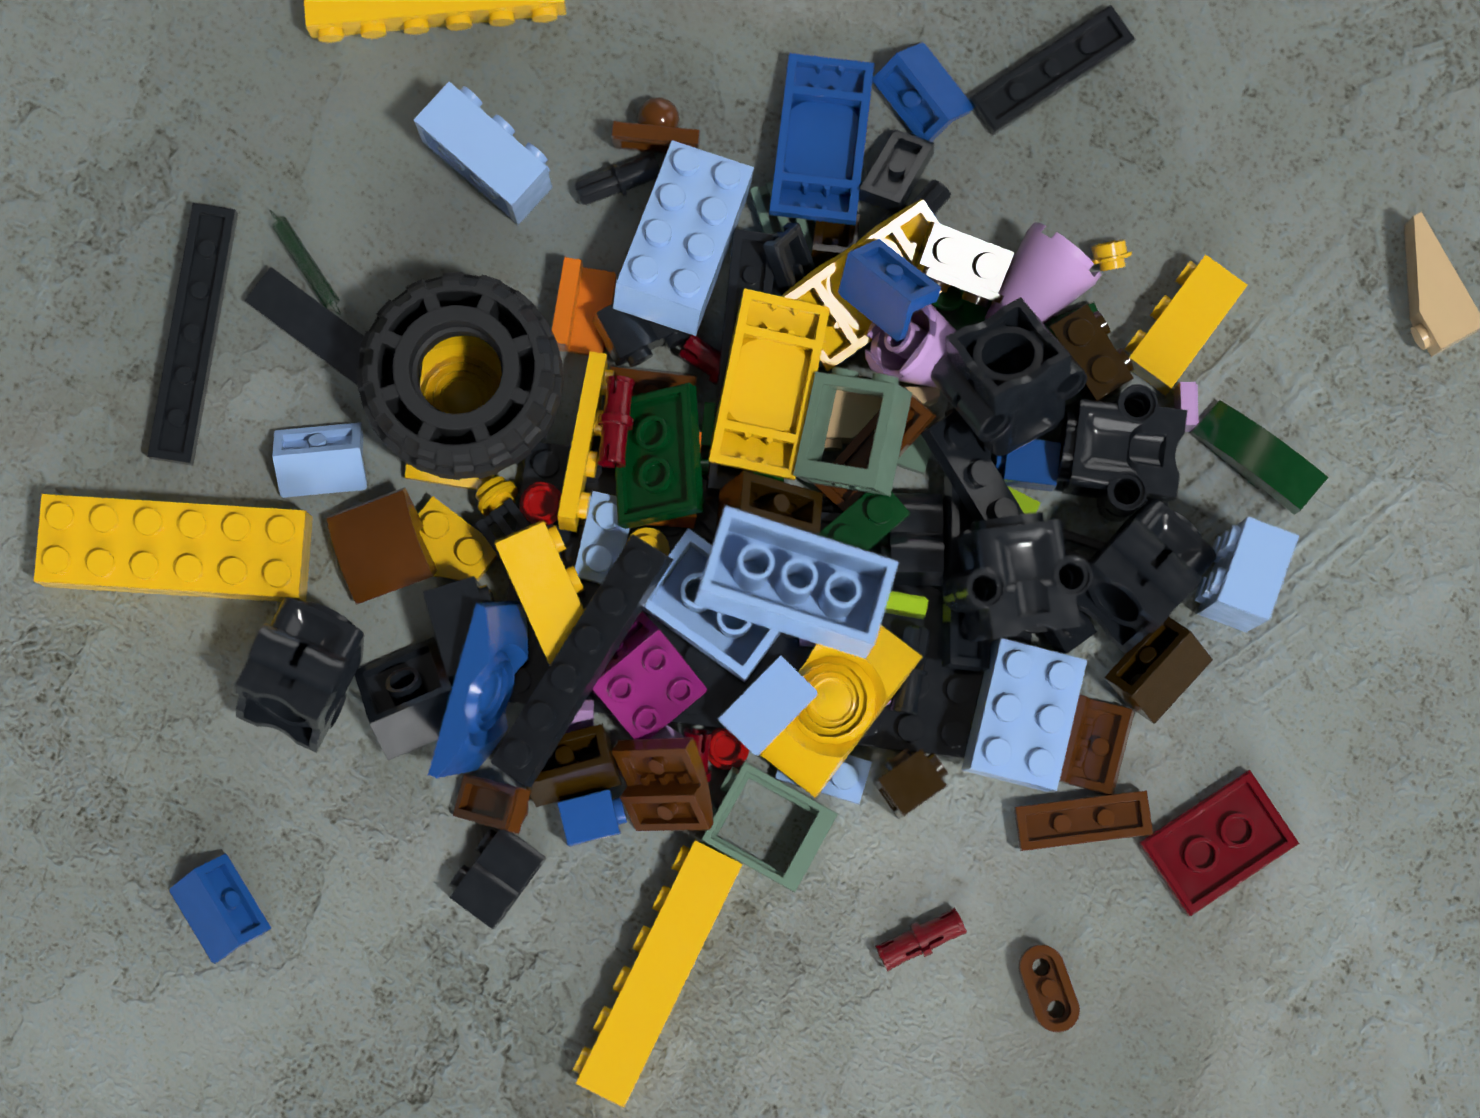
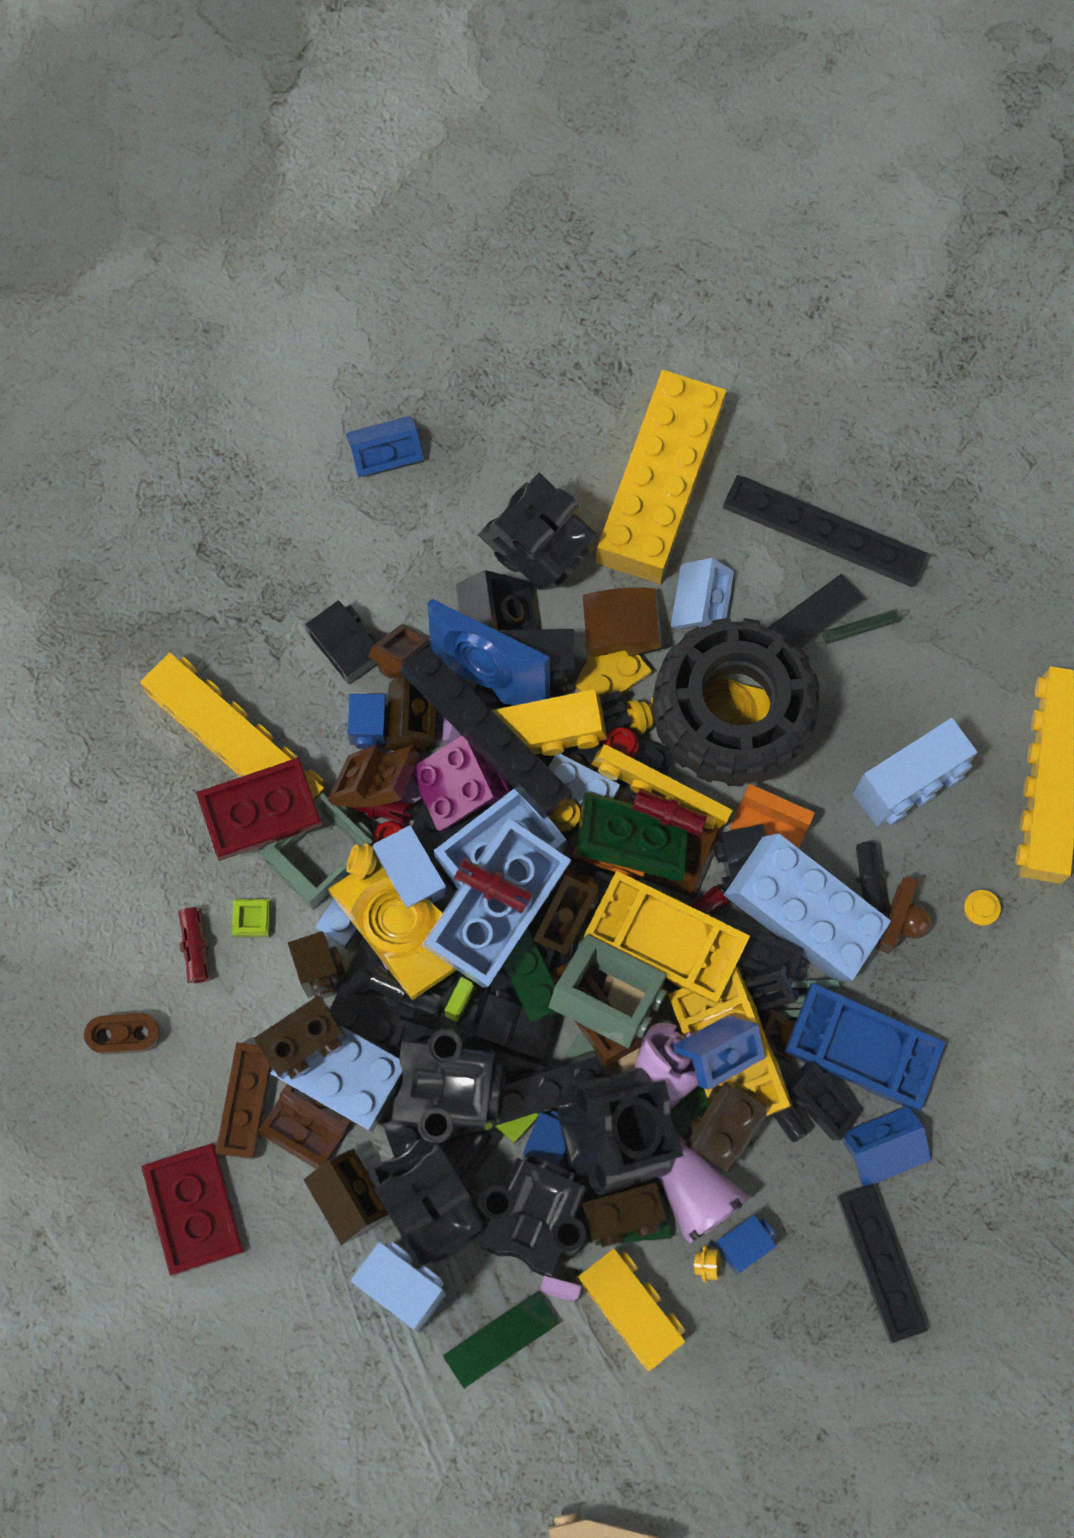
camera: 105 degrees right, 10 degrees down
none -> dark red tile [196,757,323,861]
none -> lime tile [232,899,271,937]
none -> dark brown brick [254,995,348,1080]
none -> yellow plate [346,843,377,880]
none -> dark red pin [453,857,533,914]
none -> blue brick [714,1215,777,1275]
none -> yellow plate [964,890,1001,926]

